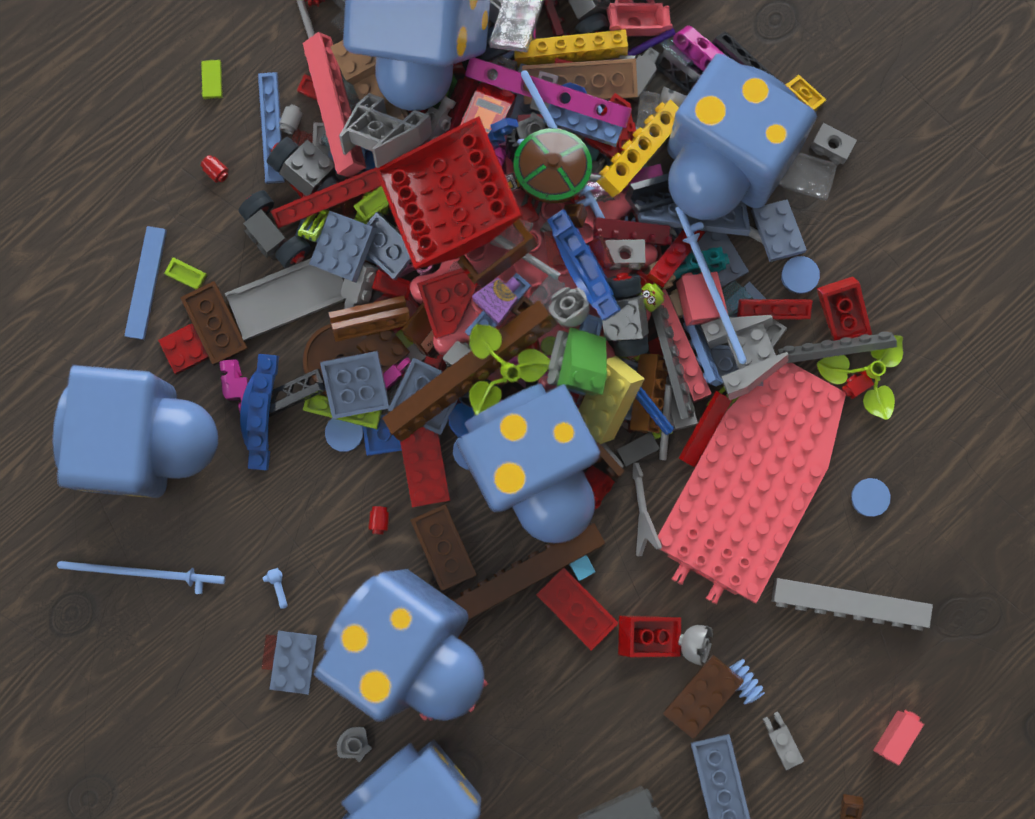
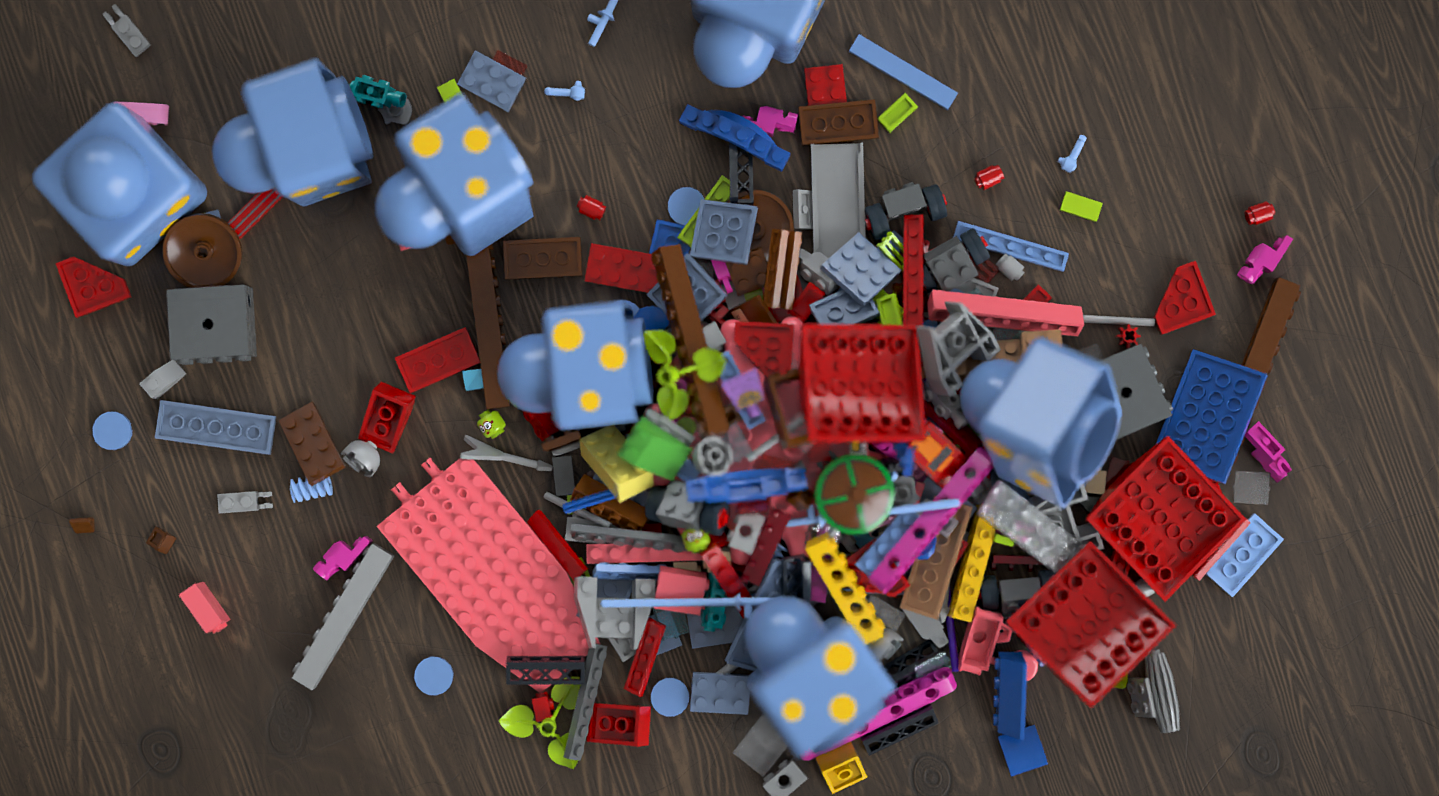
camera: 110 degrees right, 5 degrees up
none -> dark pink plate [313,536,373,580]
none -> teal brick [349,75,407,109]
none -> lime tile [437,79,461,102]
none -> lime head [477,409,506,439]
none -> black fence [506,656,585,685]
none -> light grey plate [793,189,813,230]
none -> lime tile [993,534,1015,547]
none -> light blue piece [1057,135,1087,173]

